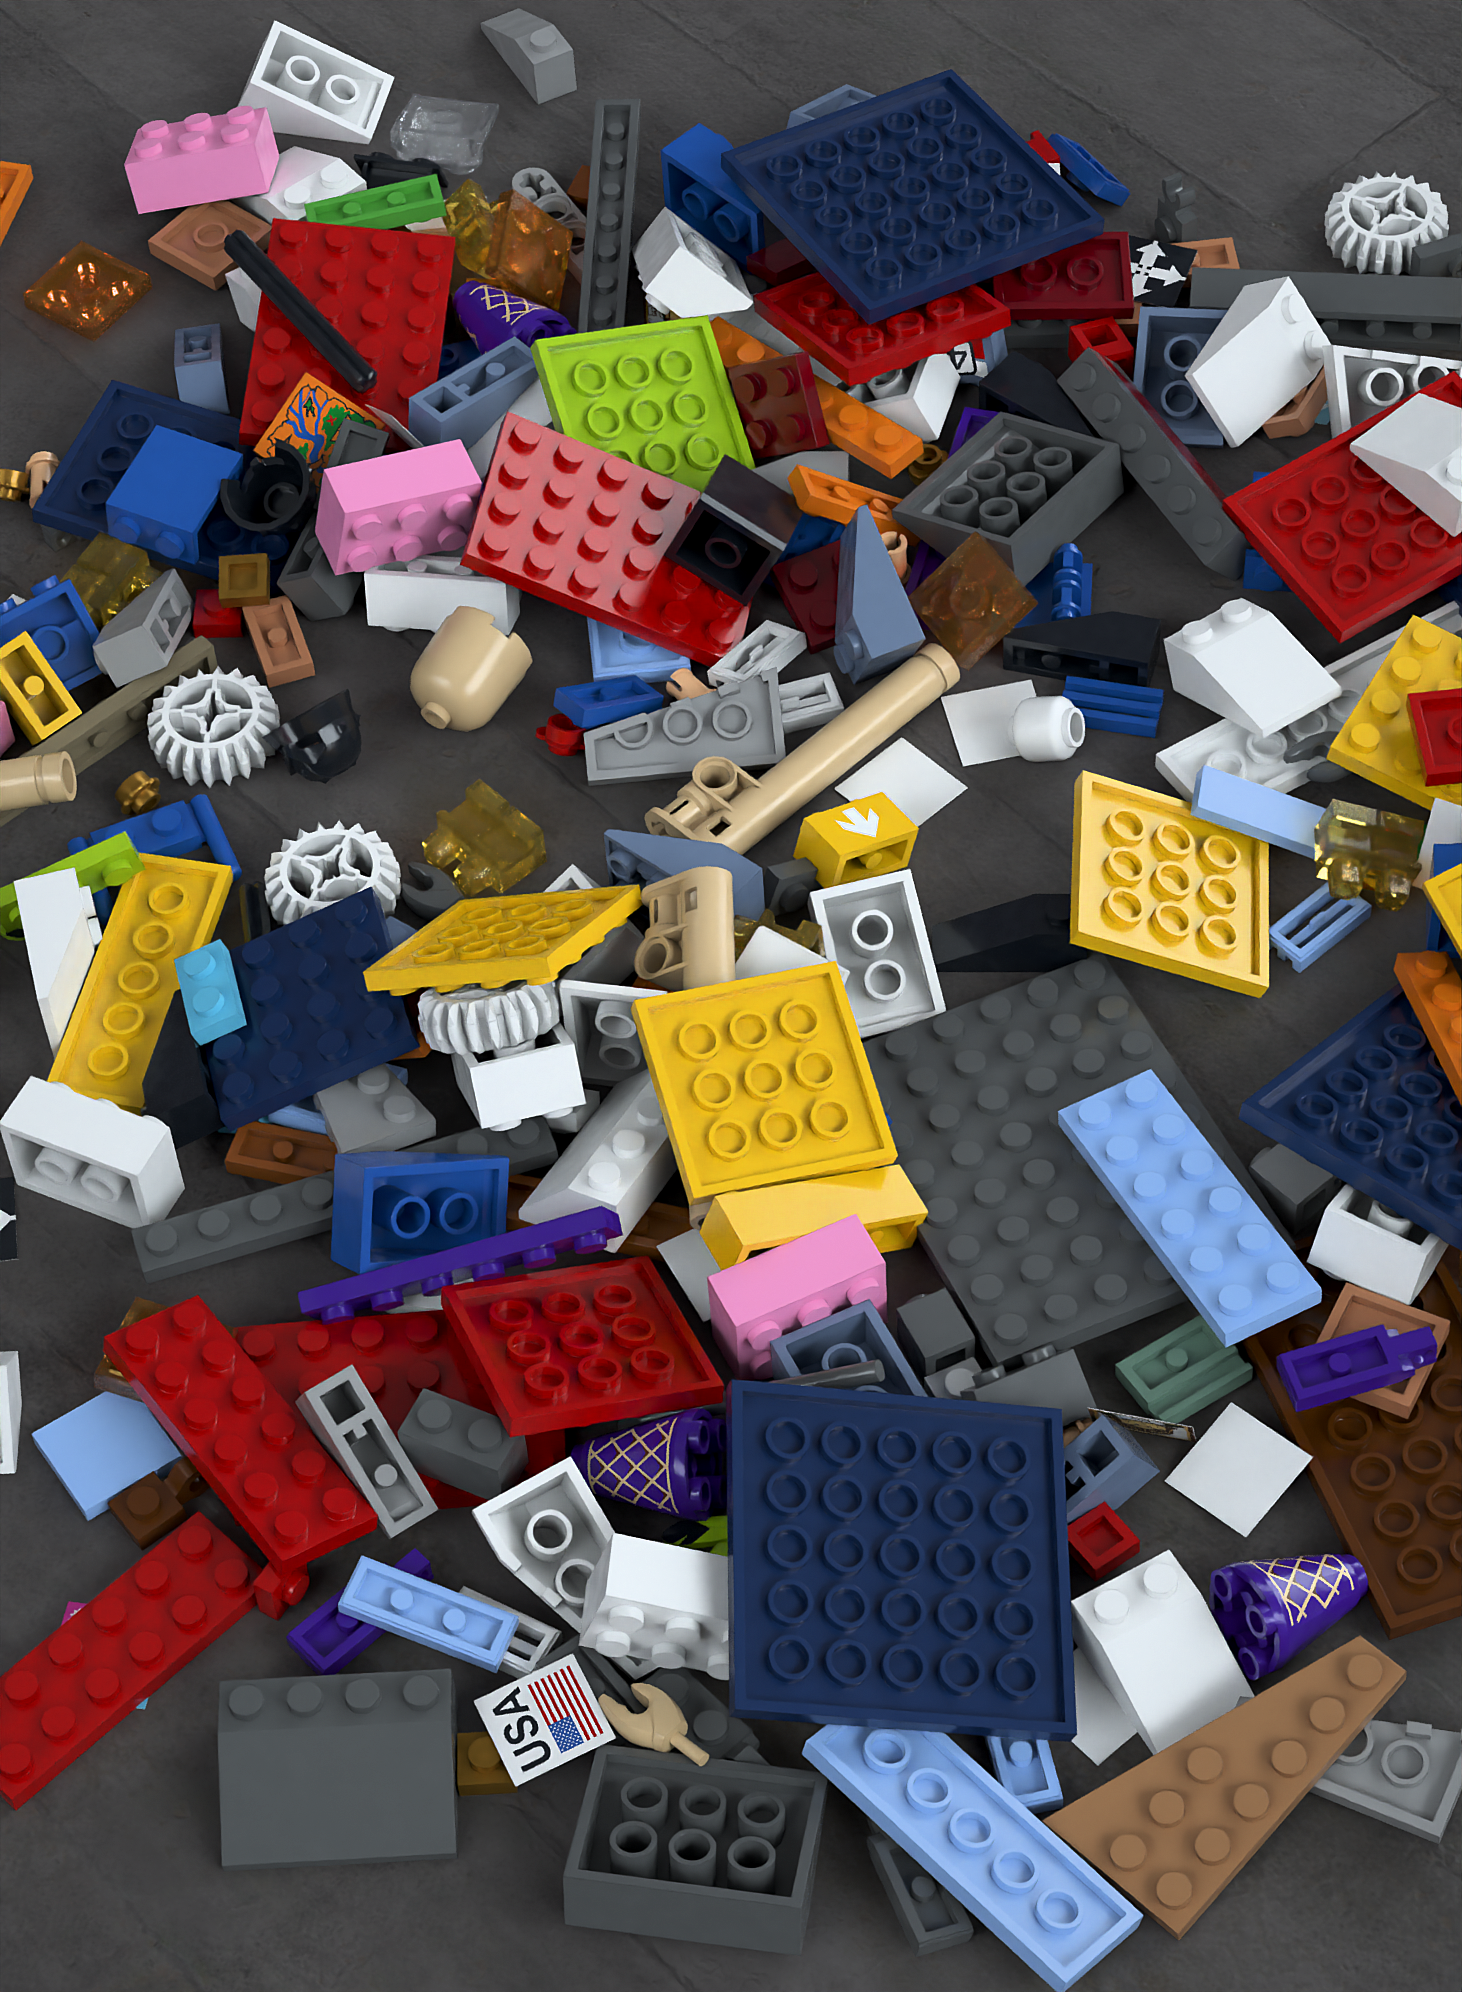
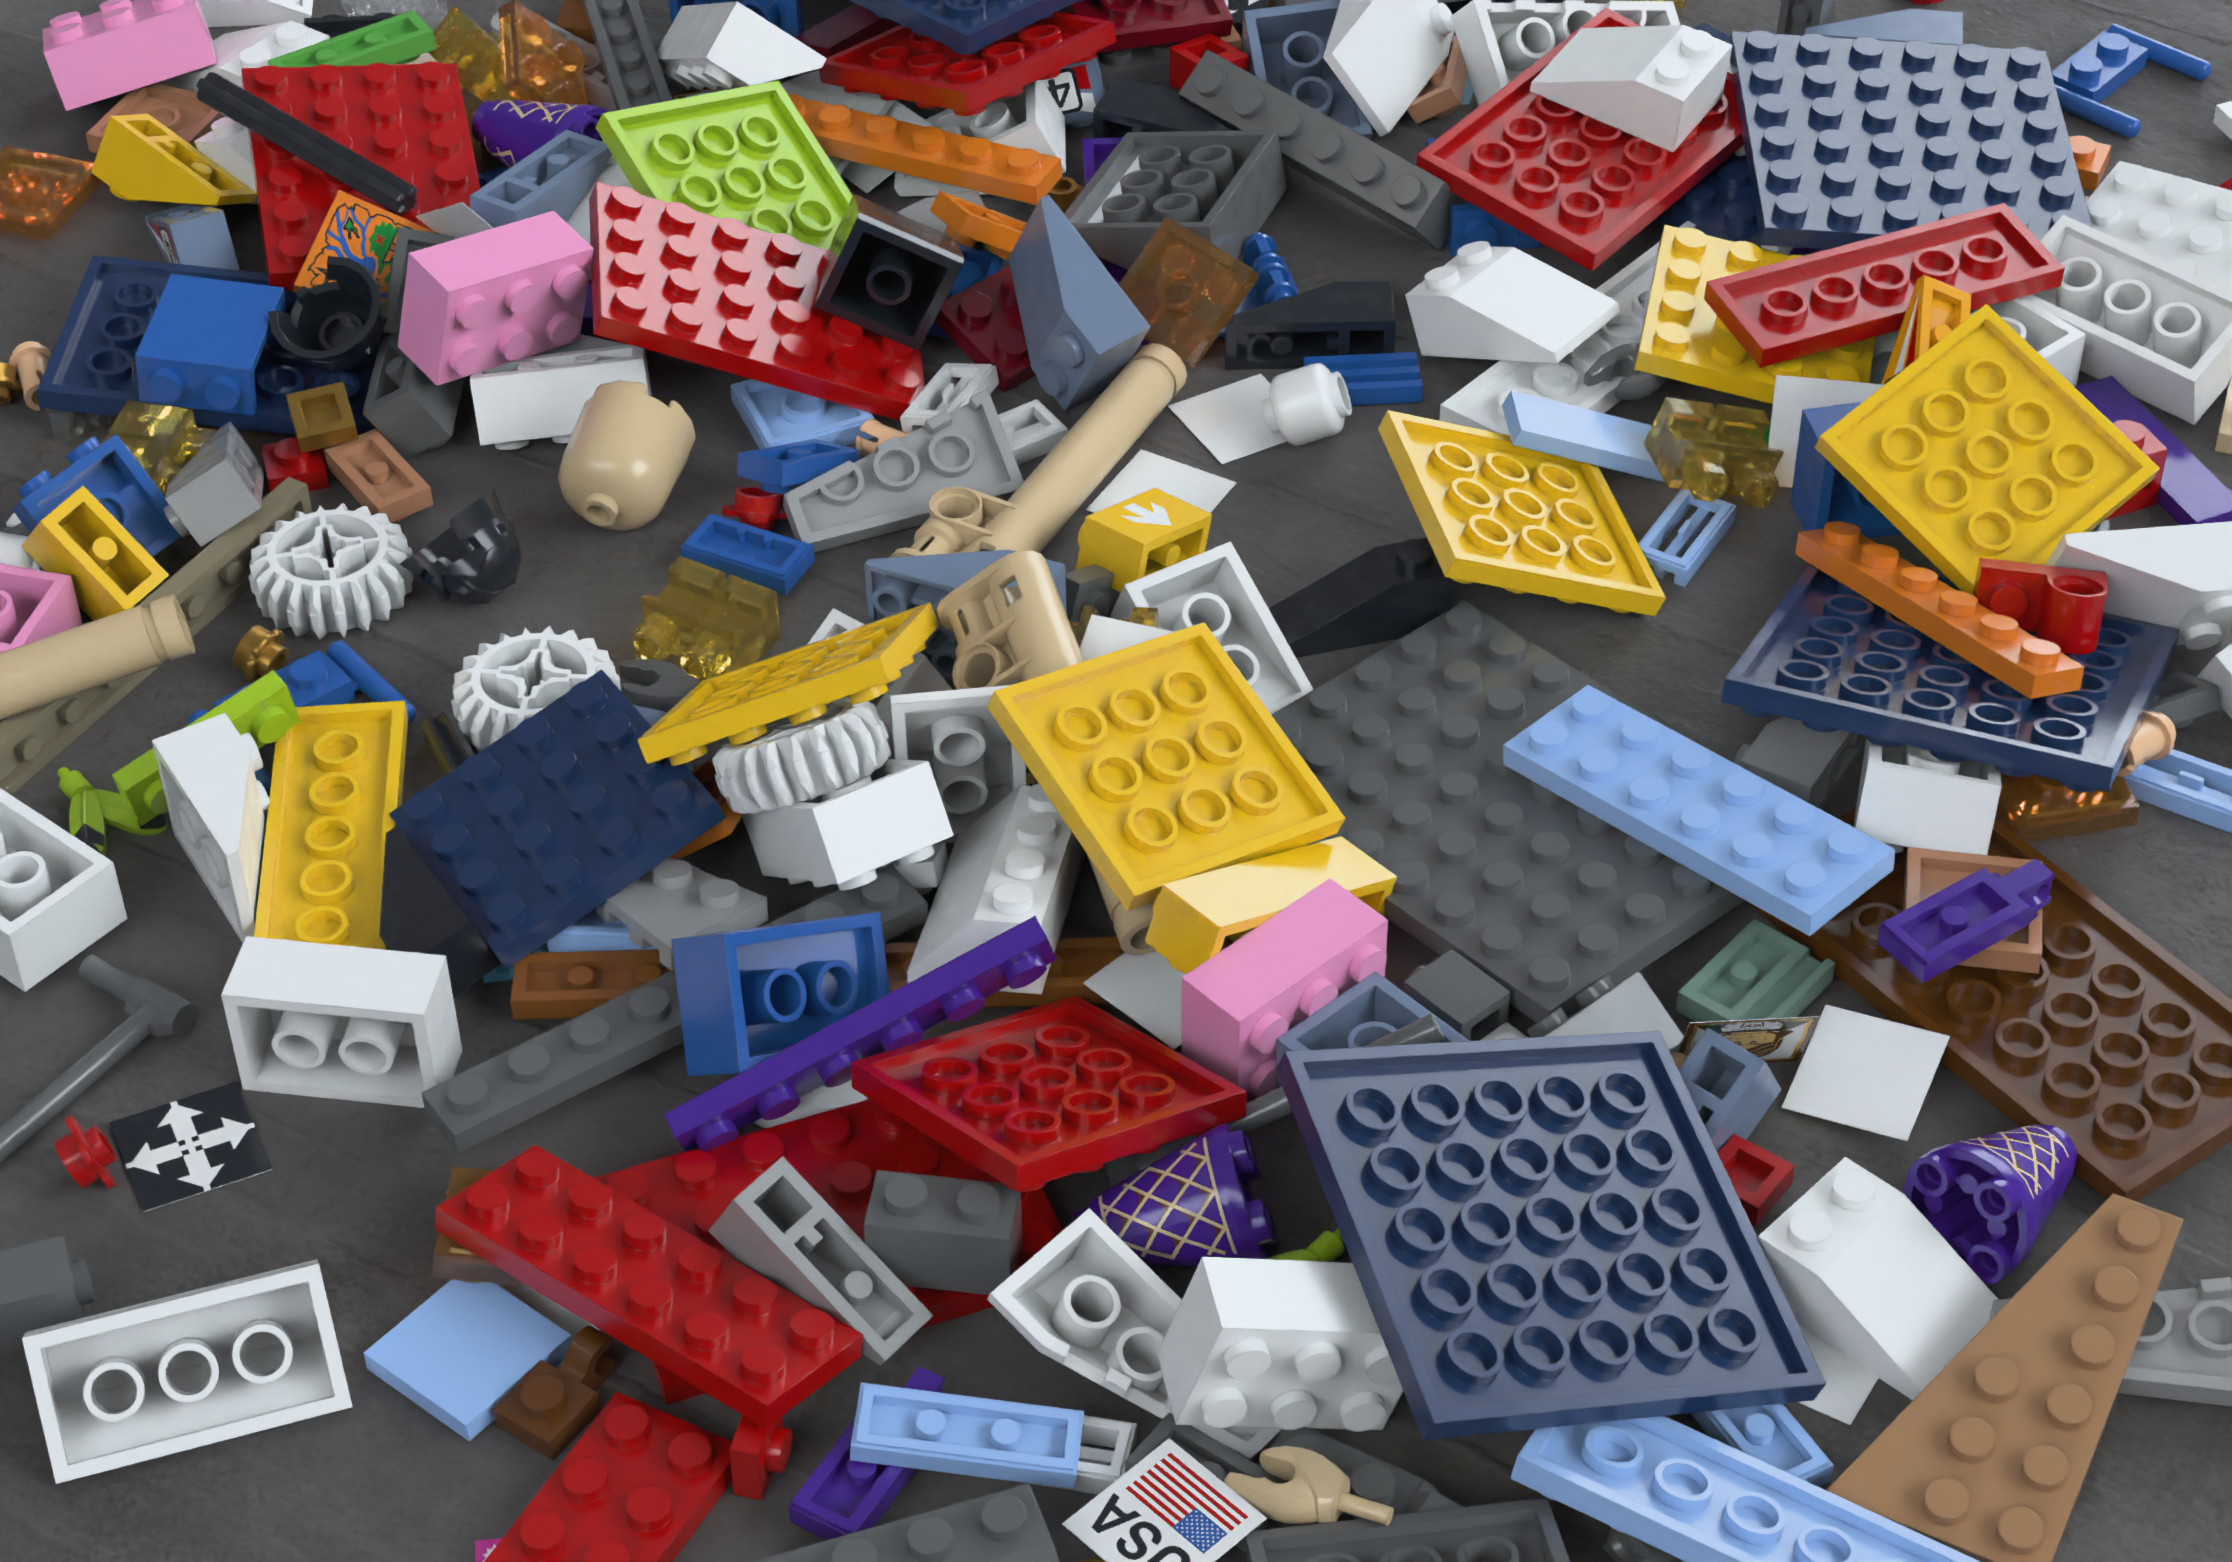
camera: 20 degrees left, 10 degrees down
medium azure plate [174,939,247,1046] -> none
dark red plate [728,351,830,459] -> none
none -> yellow slope [91,114,257,206]
none -> blue plate [680,513,815,596]

